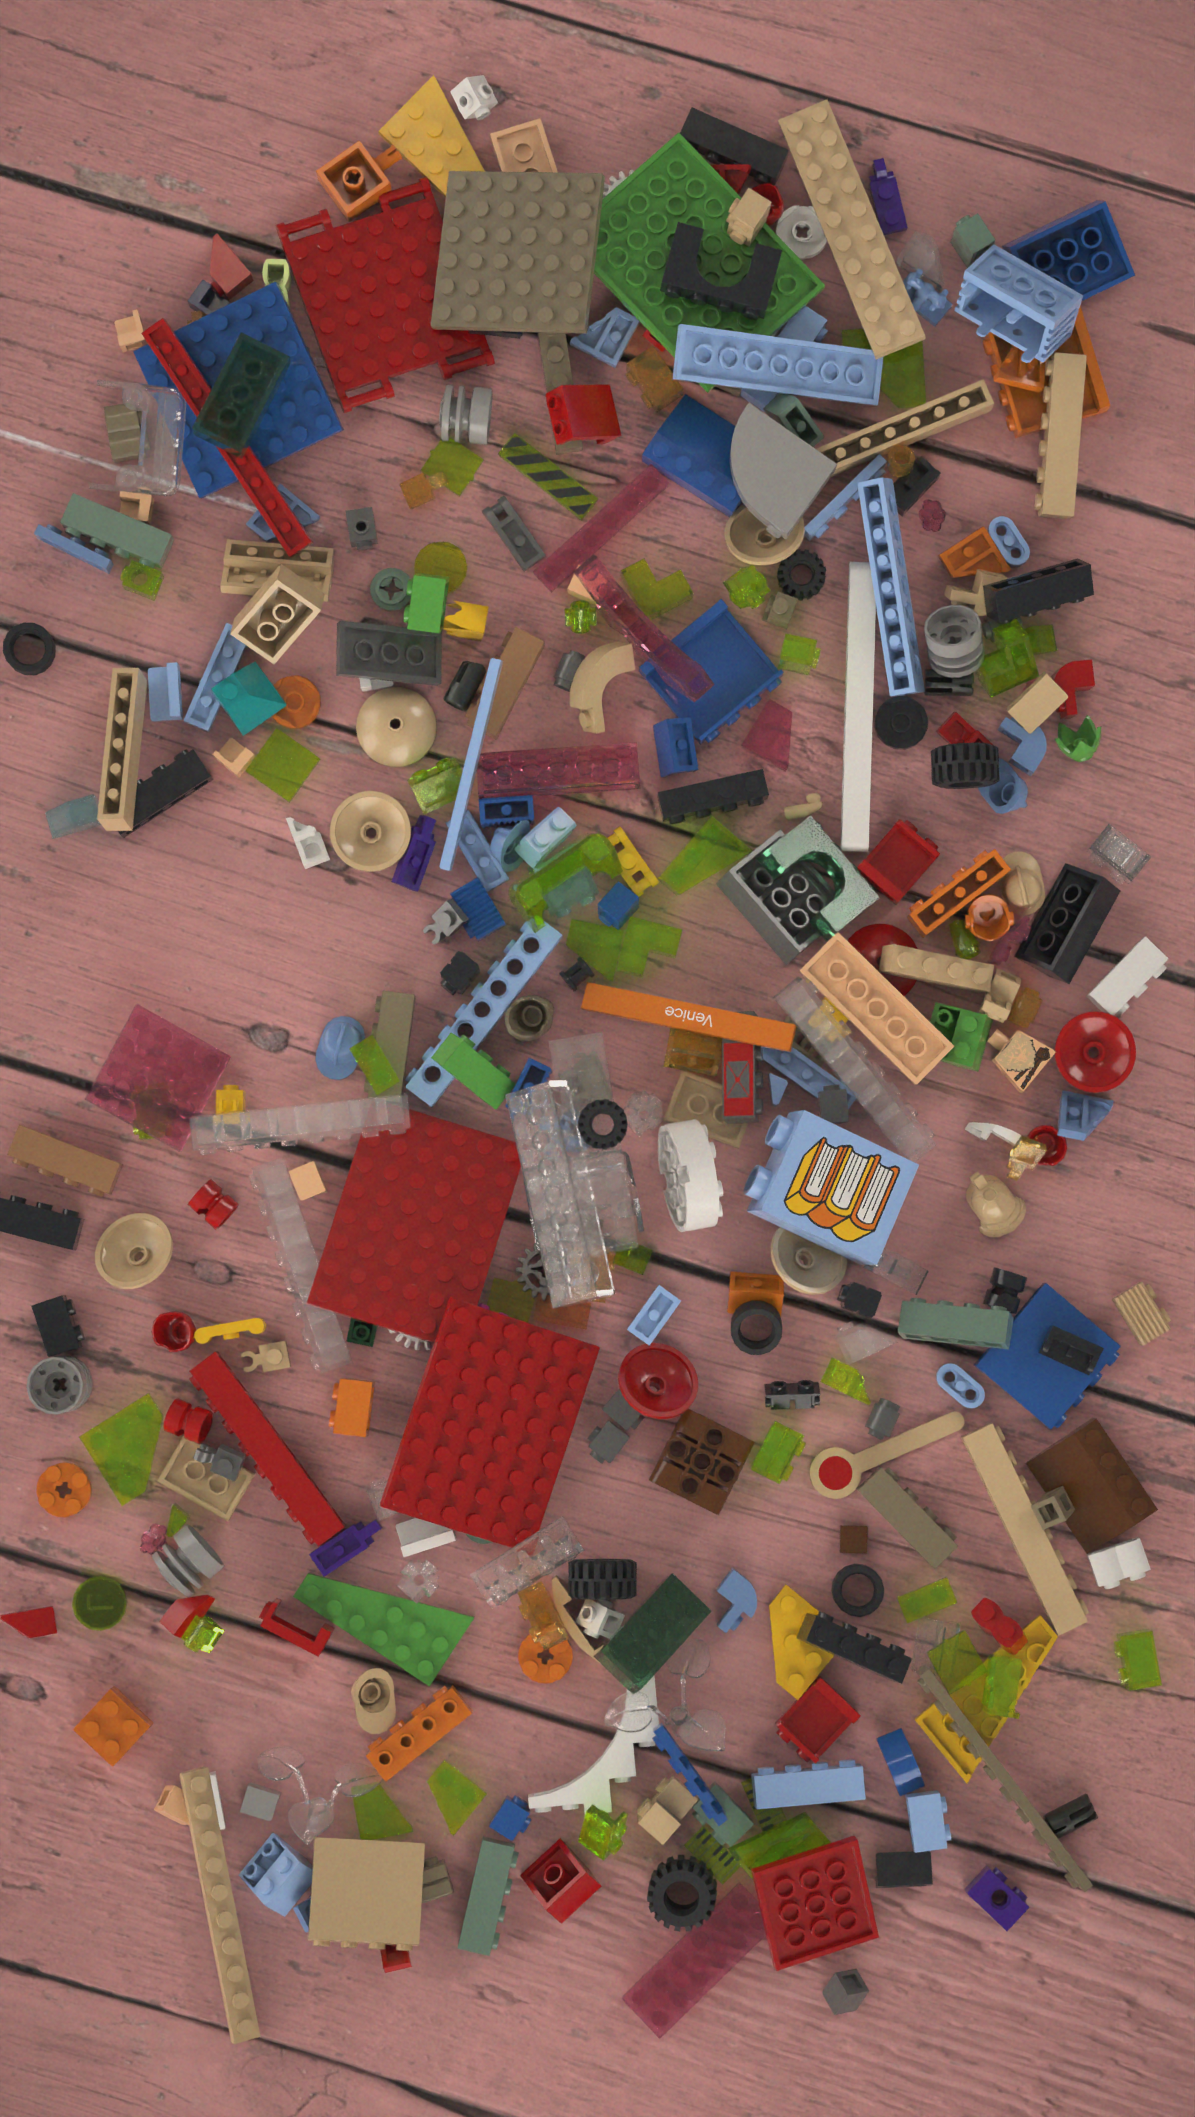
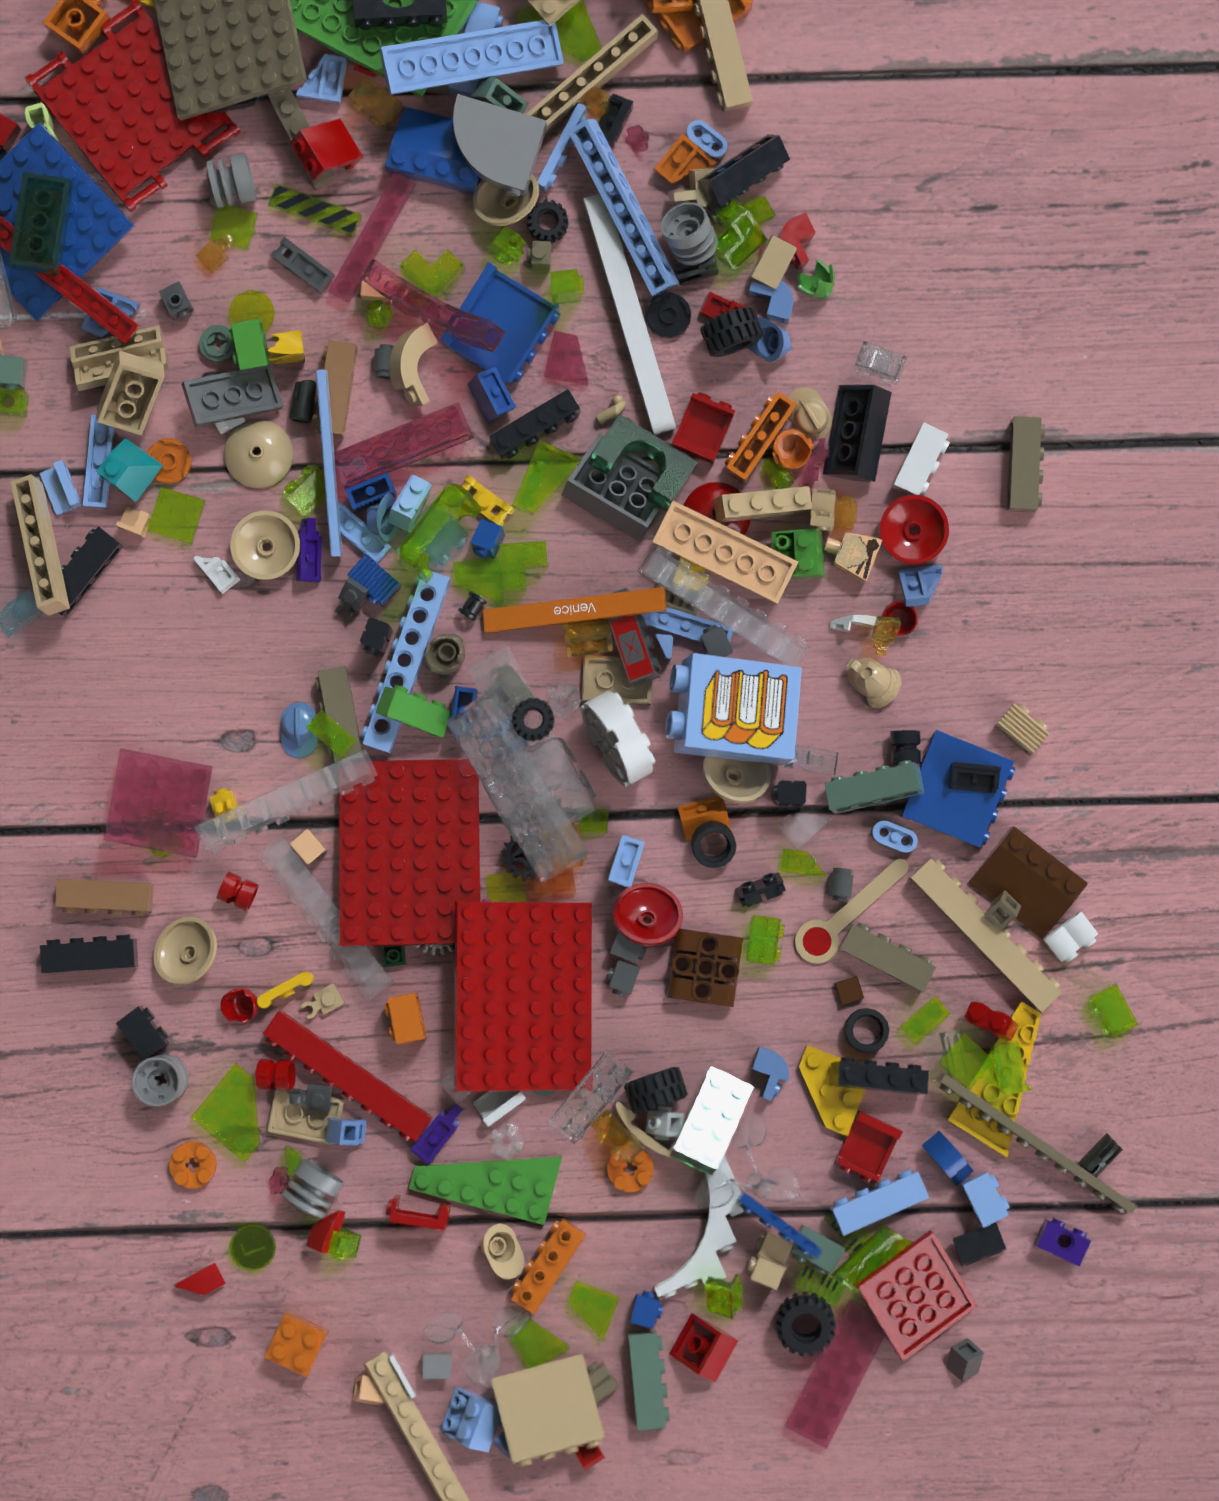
camera: 15 degrees left, 0 degrees up
none -> medium blue brick [326,1117,367,1145]

